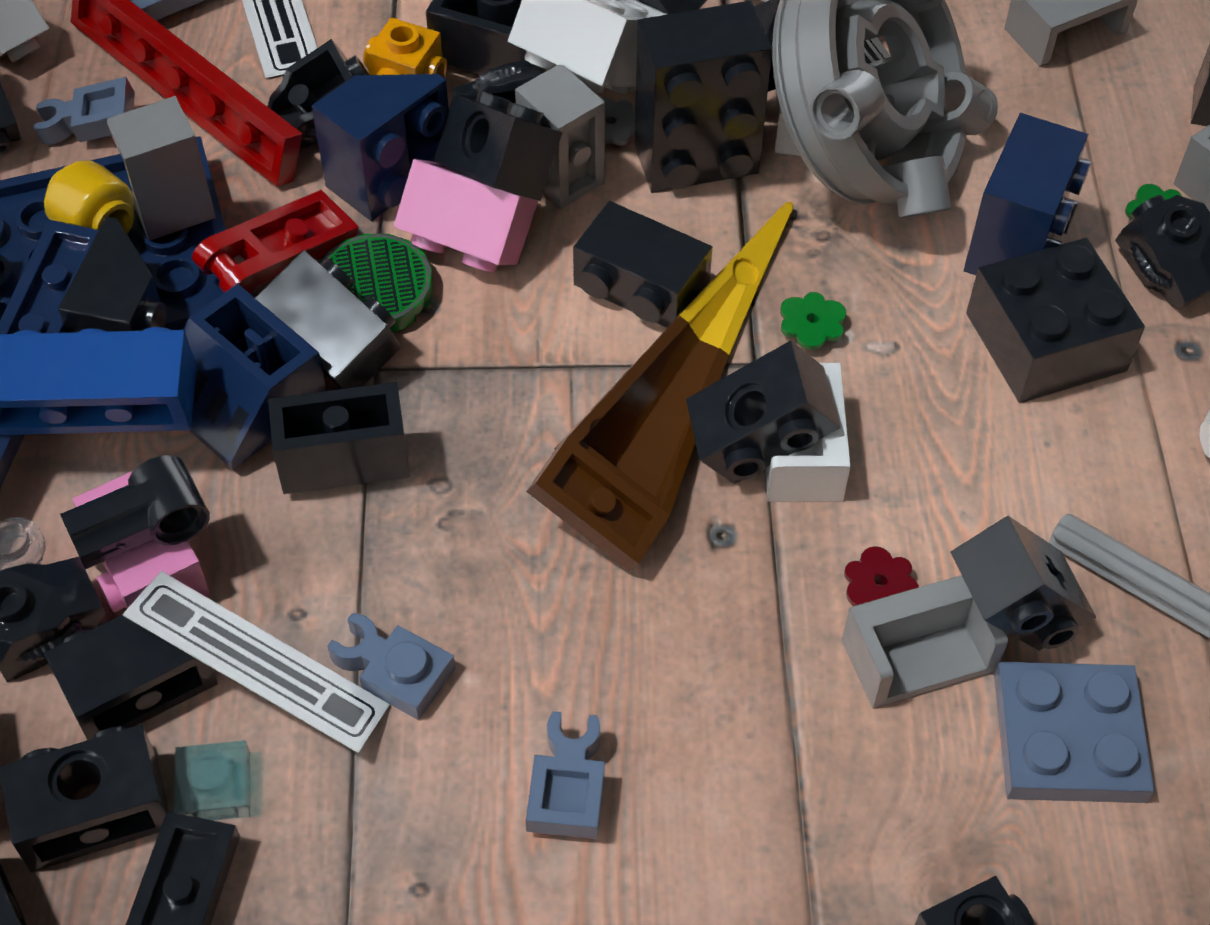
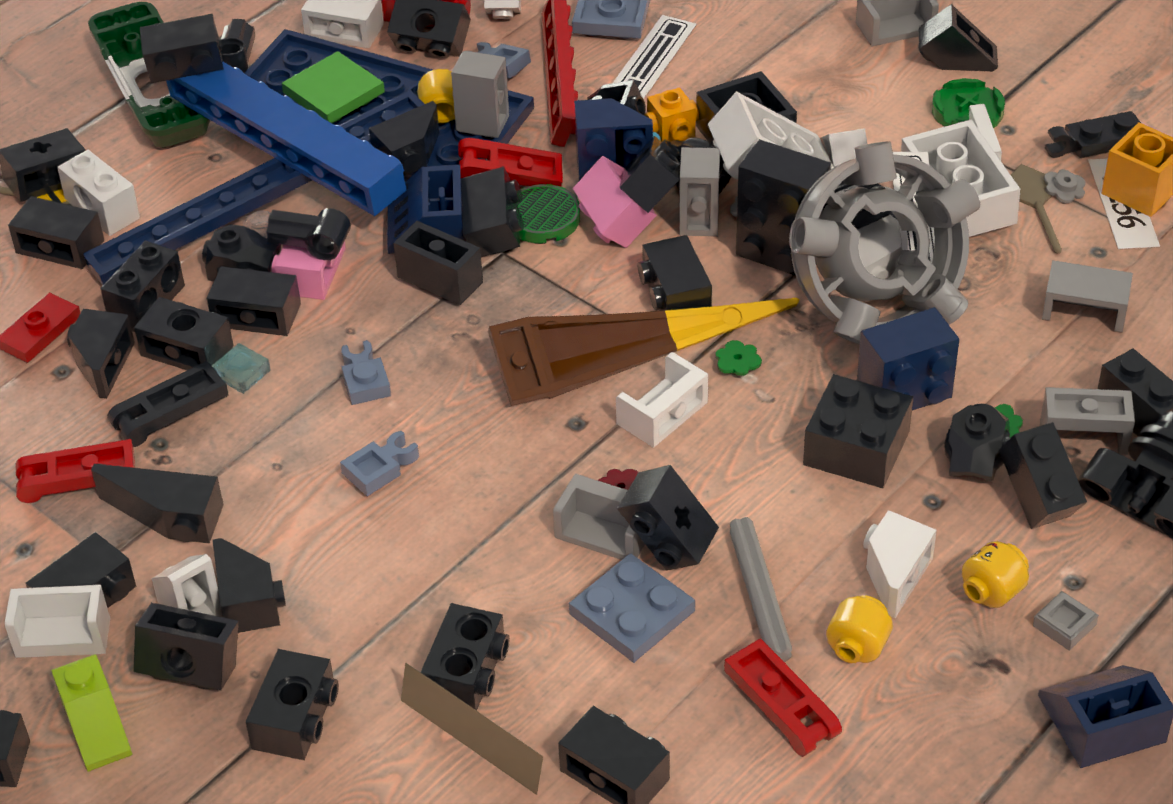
camera: 45 degrees right, 10 degrees down
white sticker [122,571,390,753] -> none
black brick [686,340,841,484] -> none

